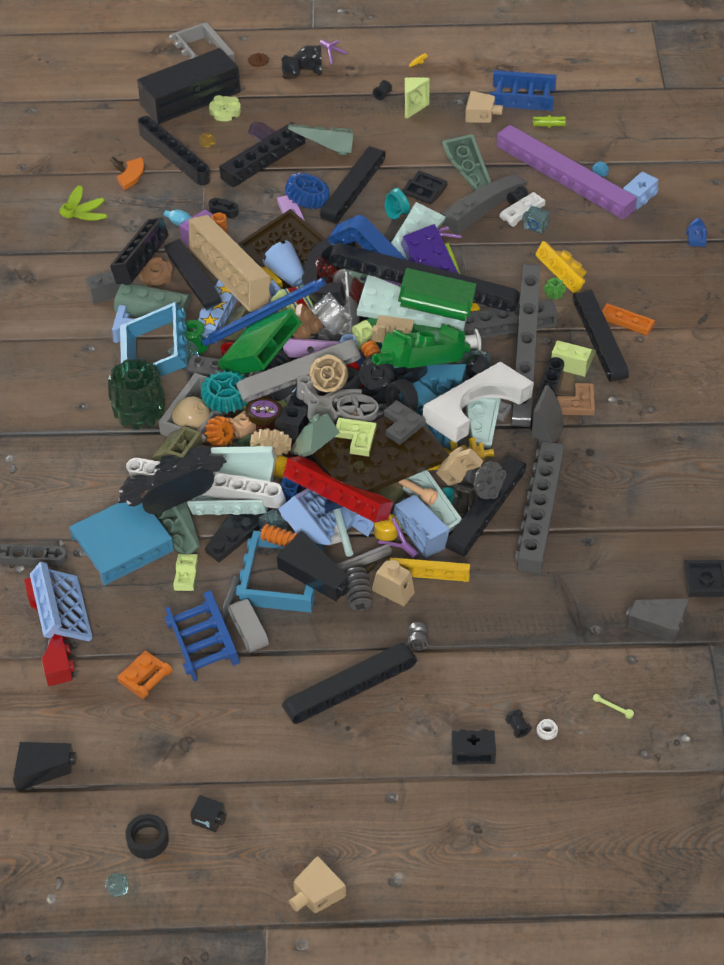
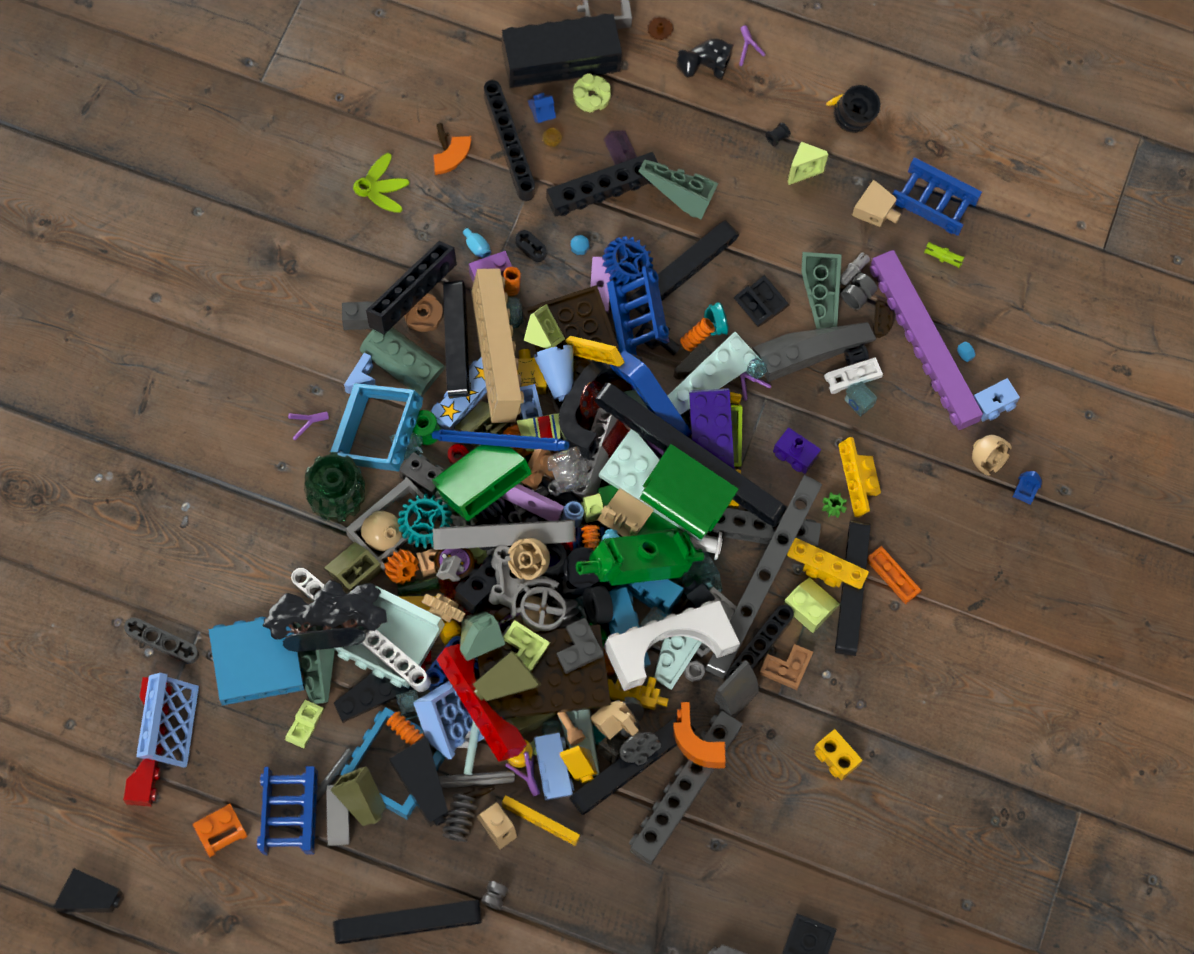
camera: 15 degrees right, 20 degrees up
none -> medium lavender plant [288,411,329,440]
none -> olive slope [330,766,386,826]
none -> light grey tile [436,555,464,581]
none -> olive slope [473,652,542,701]
none -> yellowish green slope [524,304,565,349]
none -> blue brick [527,93,556,123]
none -> yellow slope [559,746,598,783]
none -> yellow tile [566,336,625,367]
none -> dark azure tile [570,235,589,255]
none -> blue fence [607,266,669,356]
none -> orange arch [673,702,725,768]
none -> orange piece [680,318,715,352]
none -> light grey tile [684,661,705,682]
none -> clear light blue tile [747,358,767,379]
none -> dark purple brick [773,427,821,474]
none -> yellow bracket [787,538,869,589]
none -> yellow brick [814,729,863,781]
none -> black wheel [833,85,881,133]
none -> light grey axle [840,253,870,285]
none -> dark grey wheel [841,273,878,310]
none -> dark brown tile [873,300,894,338]
none -> tan cylinder [972,435,1011,476]

